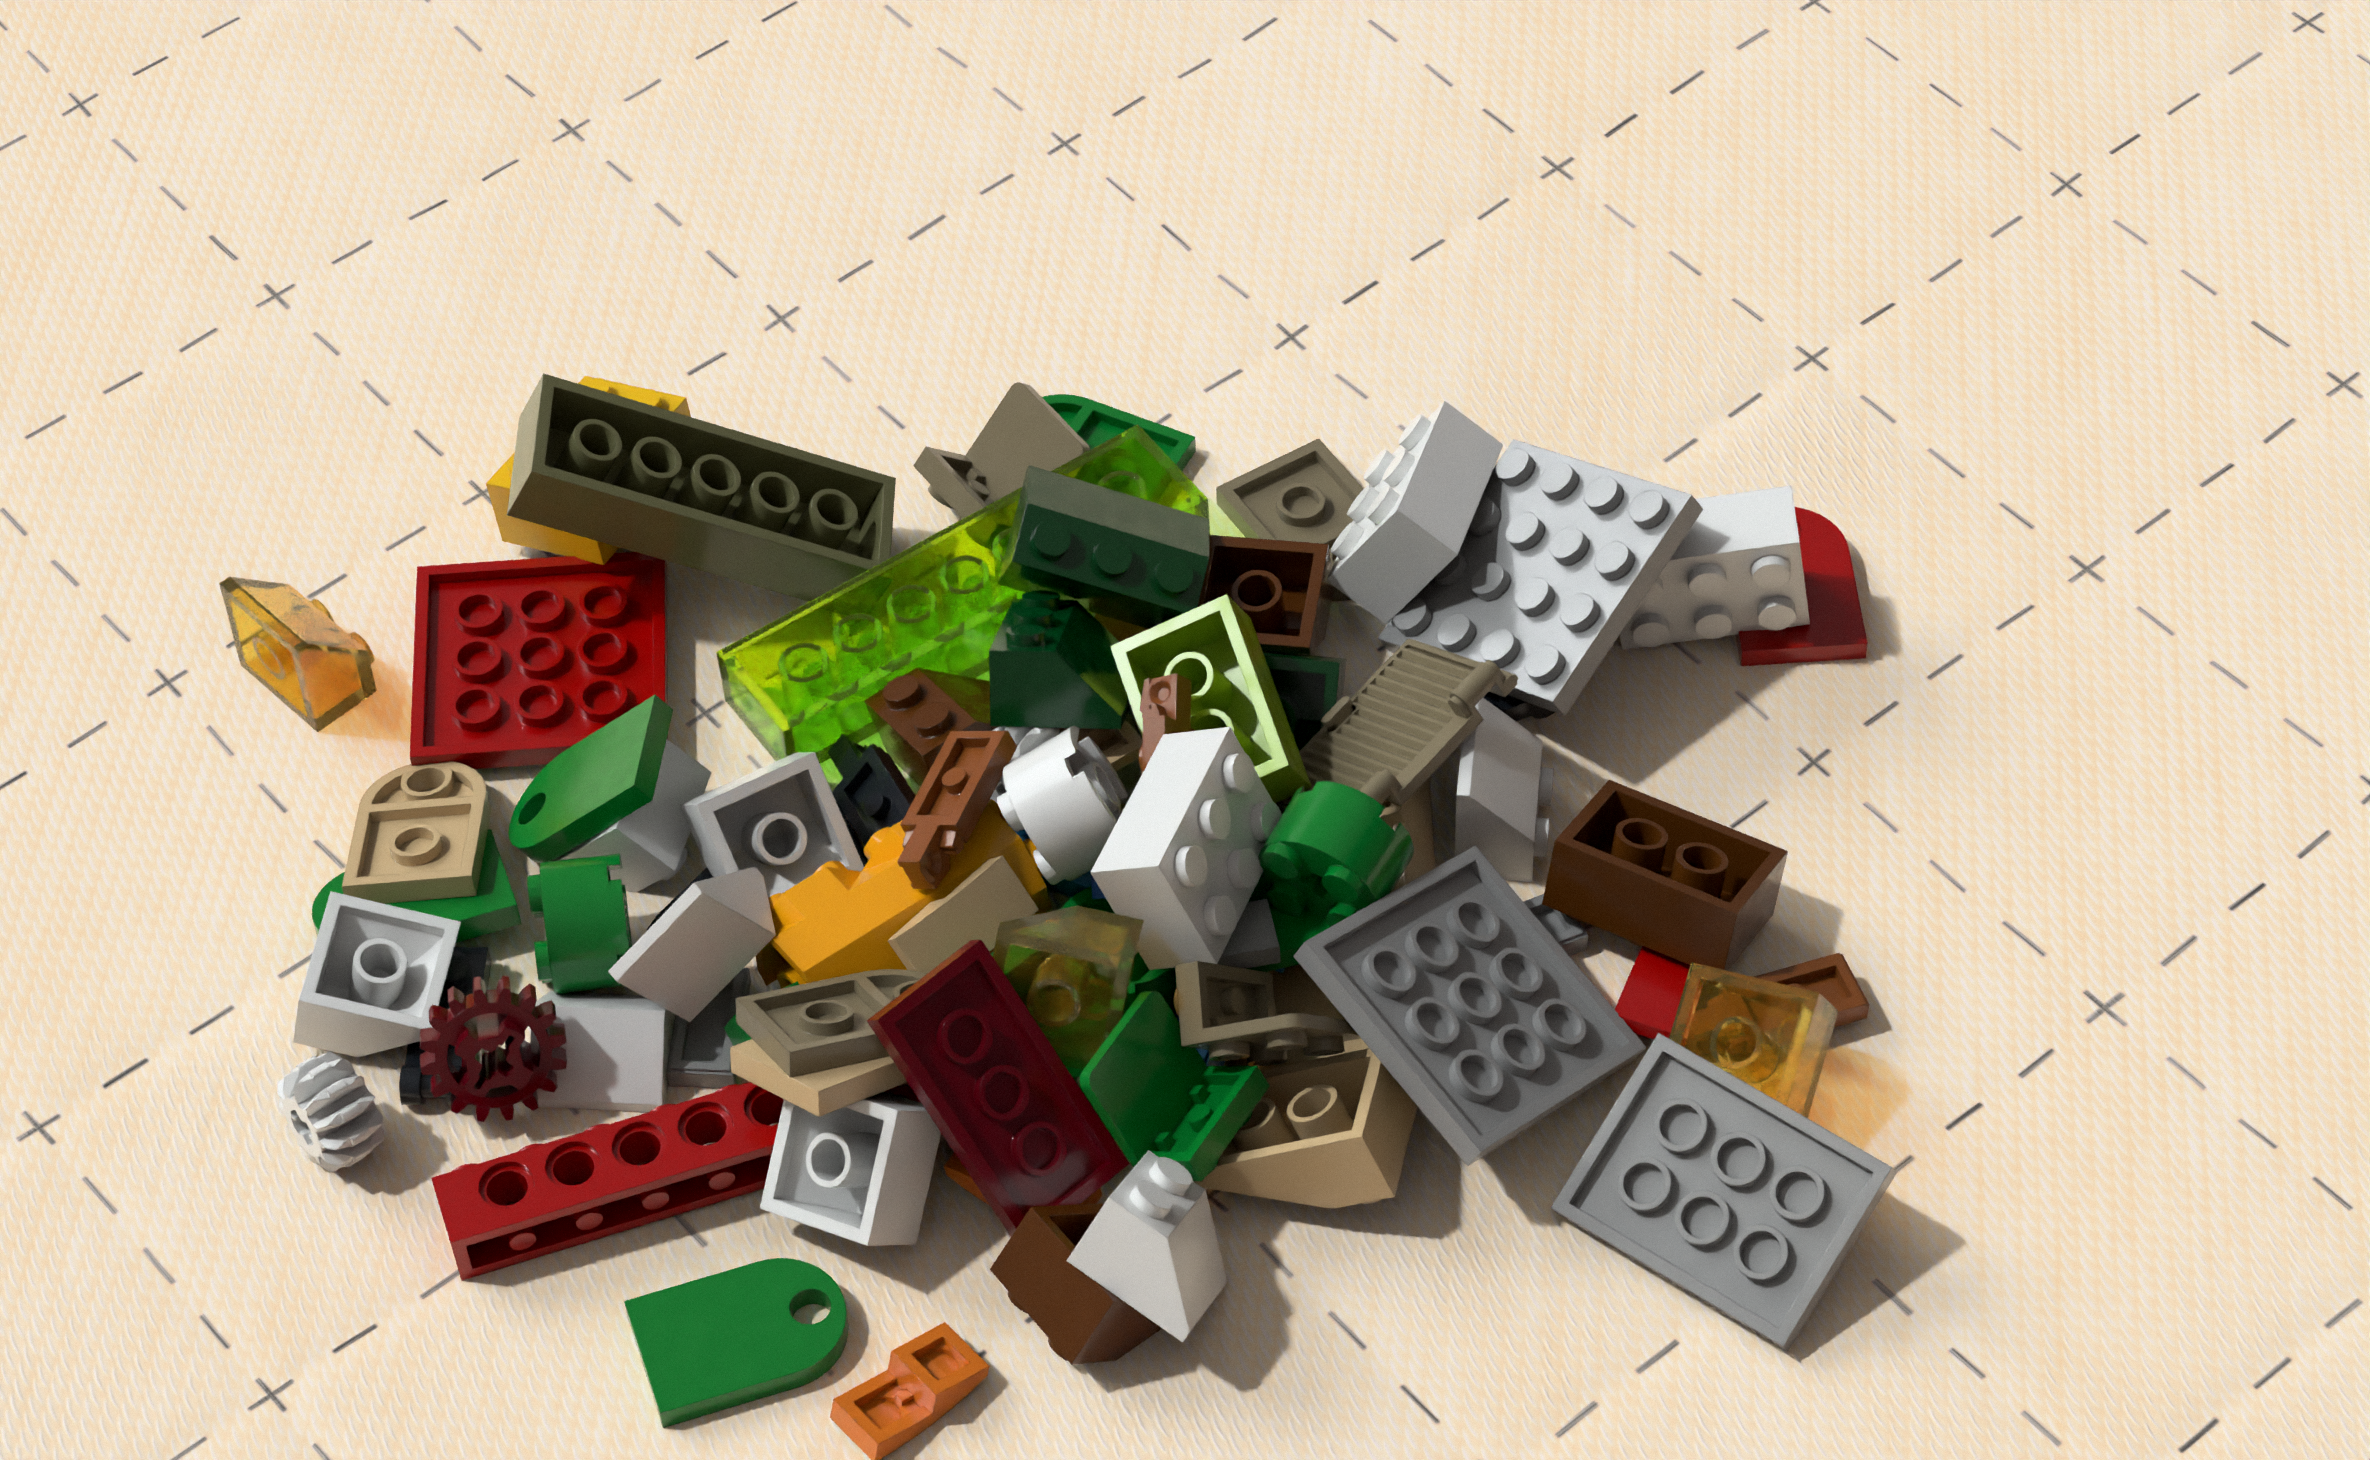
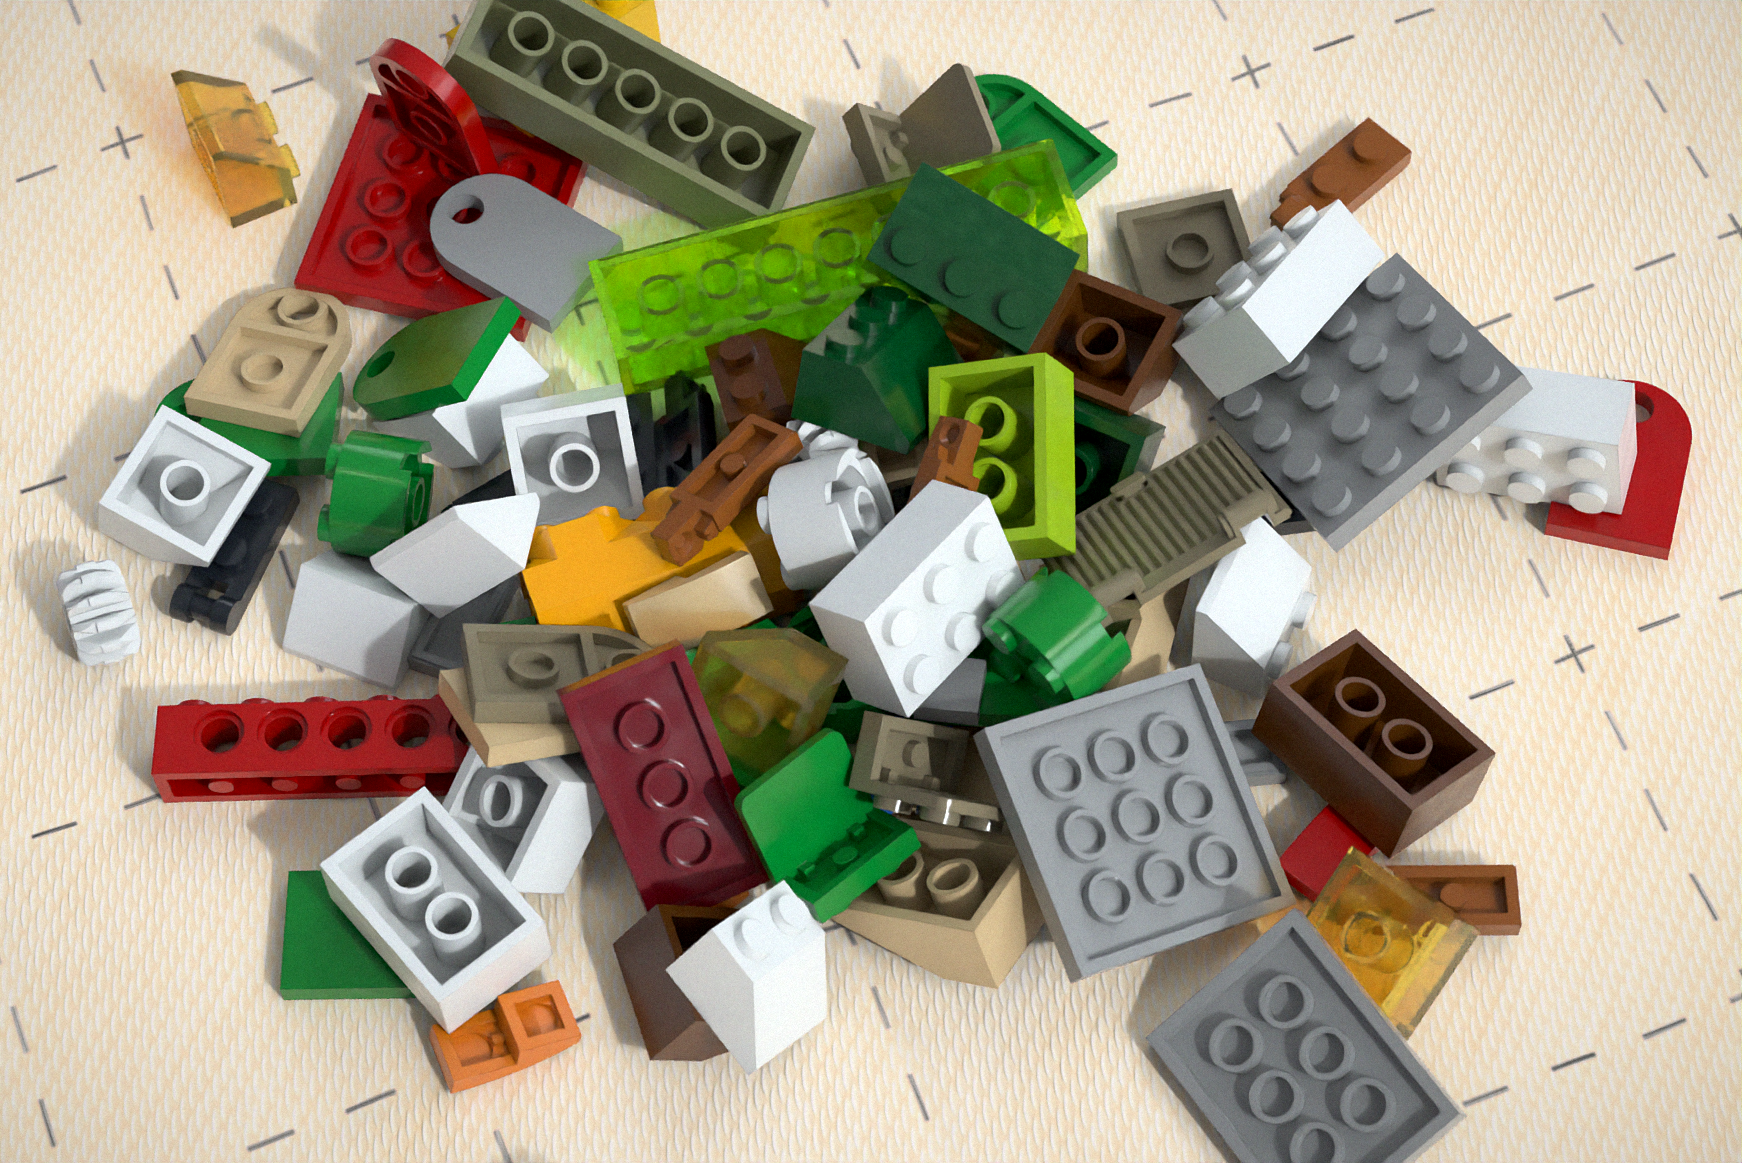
camera: 20 degrees right, 10 degrees up
dark red gear [419,975,567,1122] -> none
none -> white brick [319,786,553,1034]
none -> red tile [369,38,500,178]
none -> light grey tile [430,174,624,334]
none -> dark orange hinge [1269,117,1412,231]

